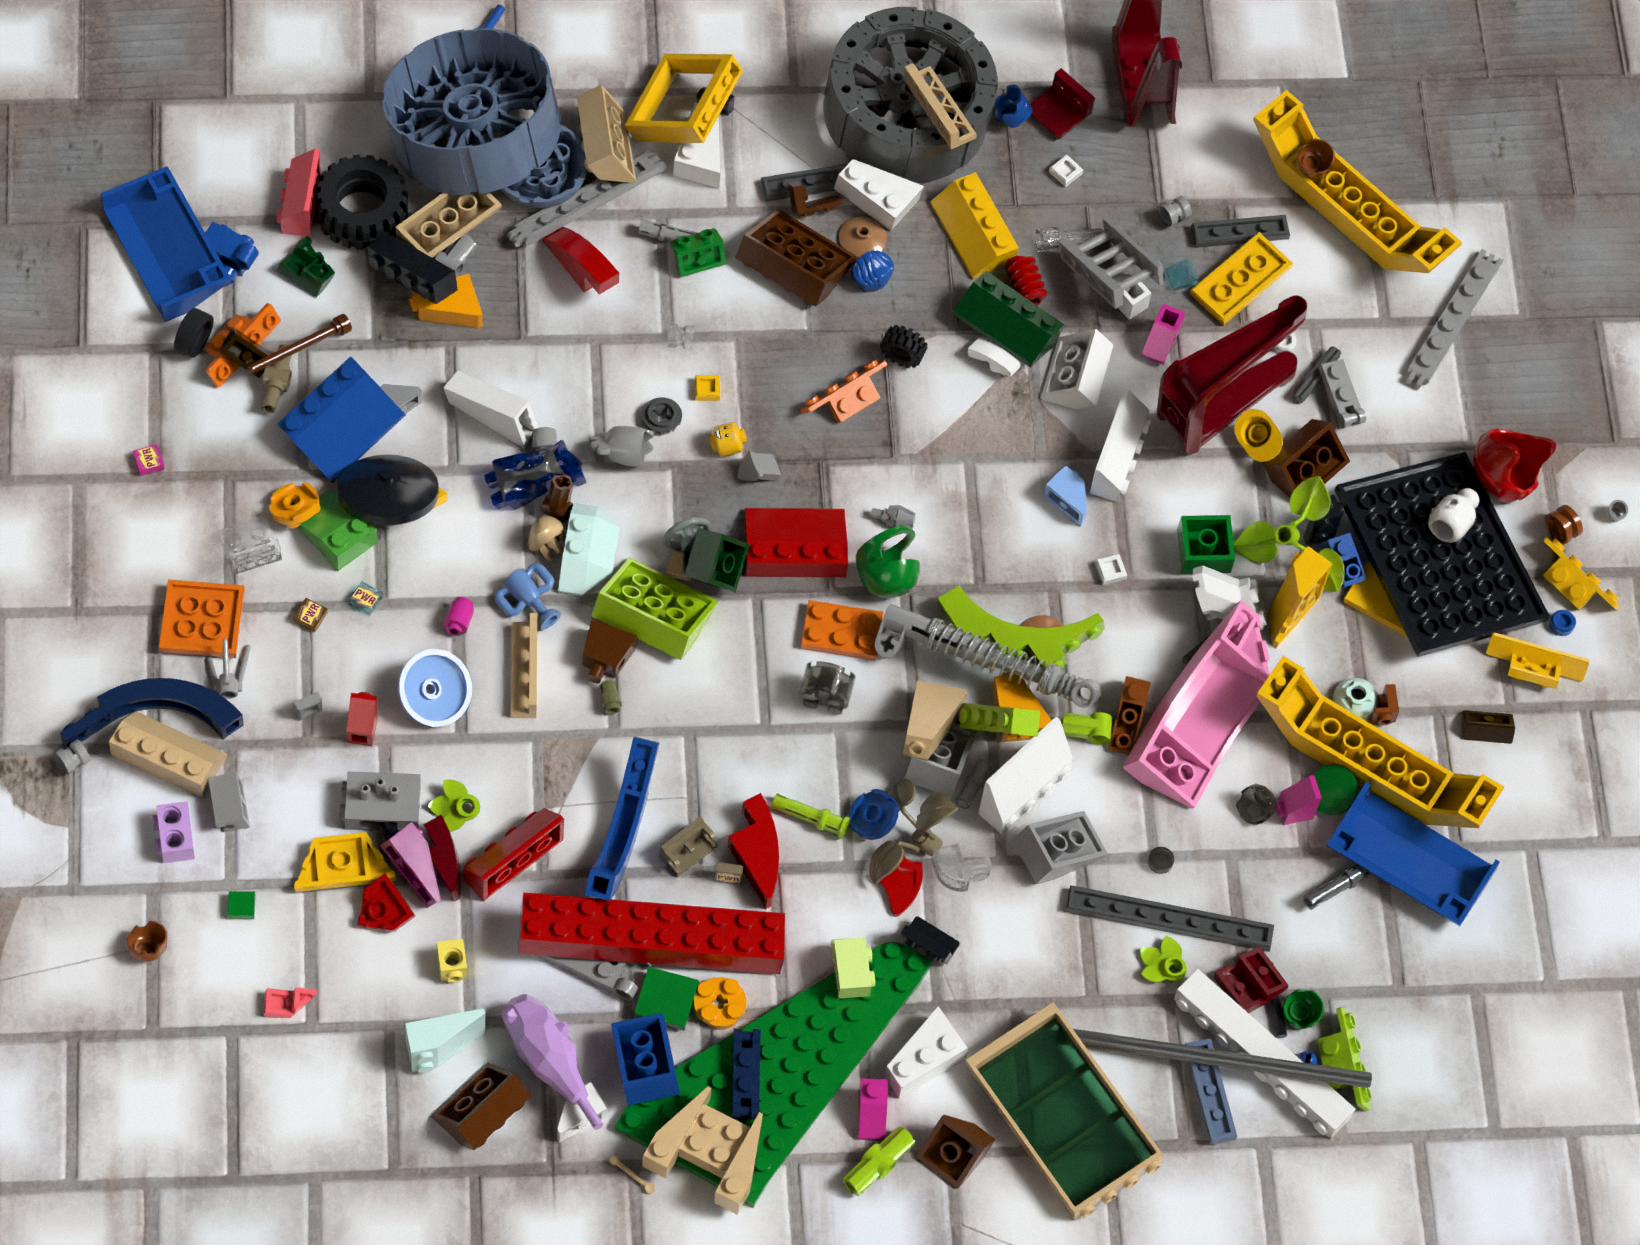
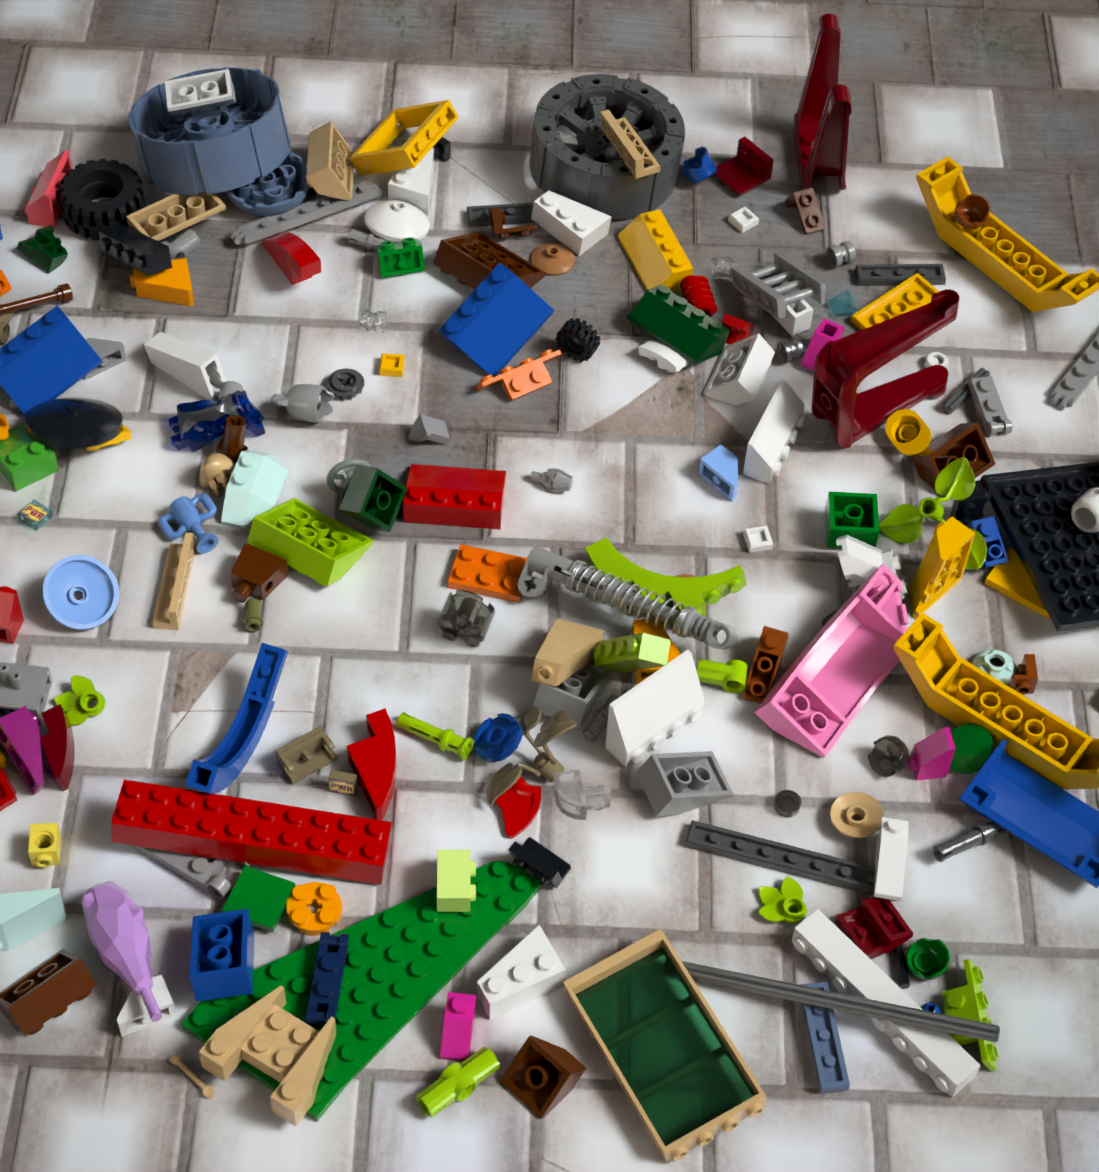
camera: 10 degrees right, 10 degrees down
dark pink brick [443,597,474,636] -> none
red slope [463,808,564,902] -> none
tan tile [666,550,691,582] -> none
yellow head [709,422,747,457] -> none
blue hair [851,250,894,292] -> none
green piece [855,525,920,598] -> none
none -> white slope [165,69,236,115]
none -> white dish [364,200,430,242]
none -> blue slope [439,263,555,377]
none -> red slope [722,314,756,344]
none -> flat silver wheel [777,336,804,363]
none -> reddish brown bracket [785,188,825,234]
none -> tan dish [830,792,884,838]
none -> white slope [874,817,909,901]

